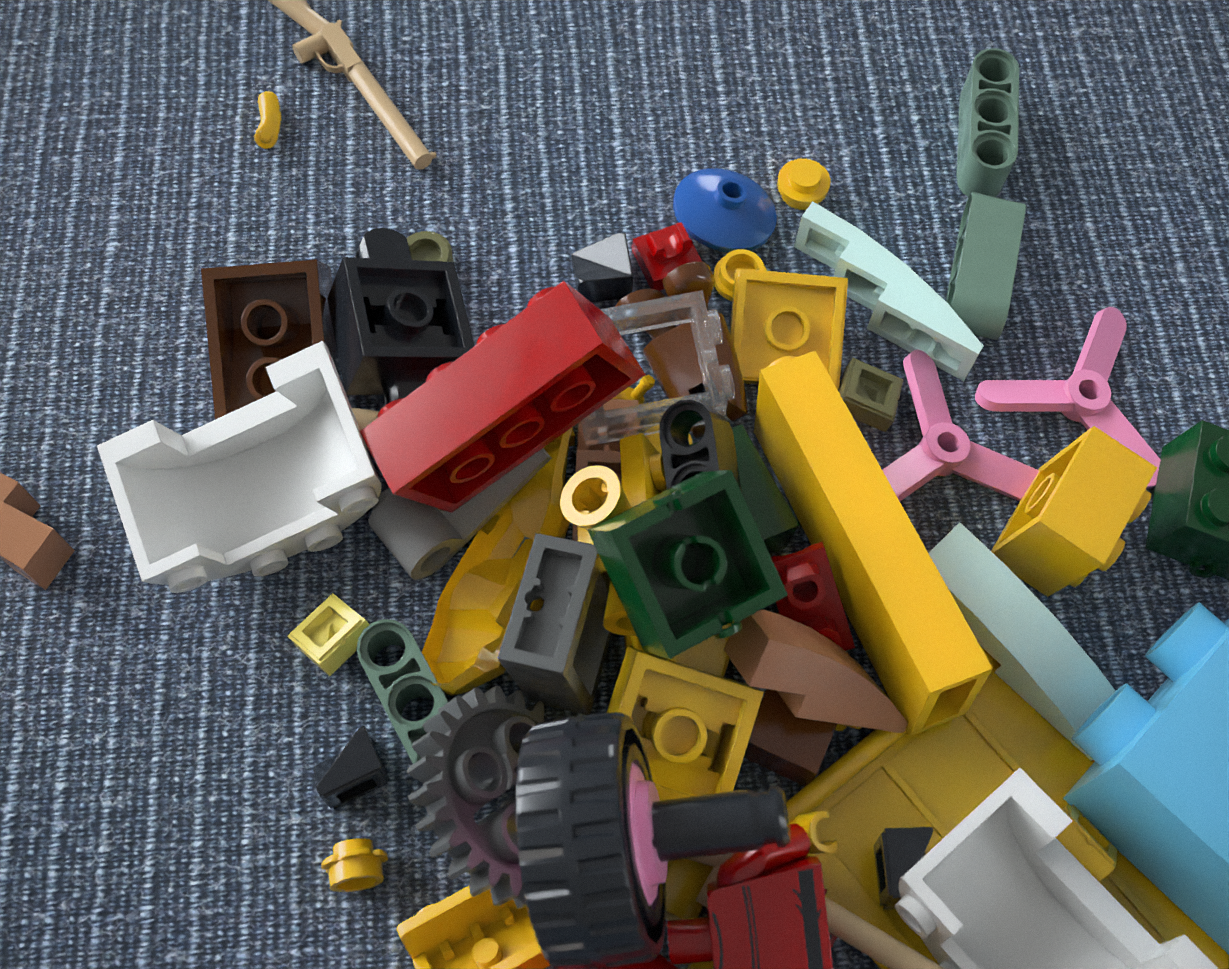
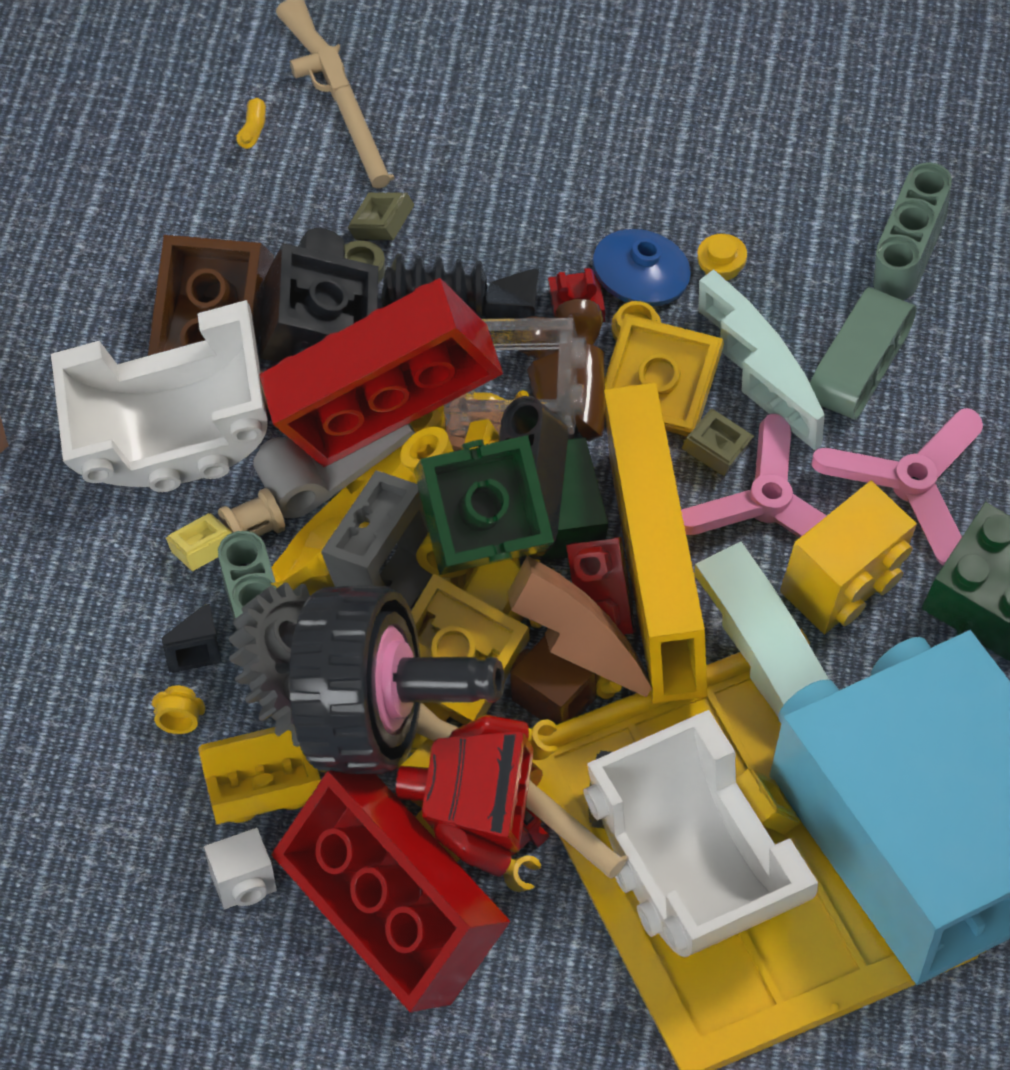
camera: 20 degrees right, 10 degrees down
none -> tan bush [218,488,286,536]
none -> olive tile [347,192,415,240]
none -> black piece [381,254,487,321]

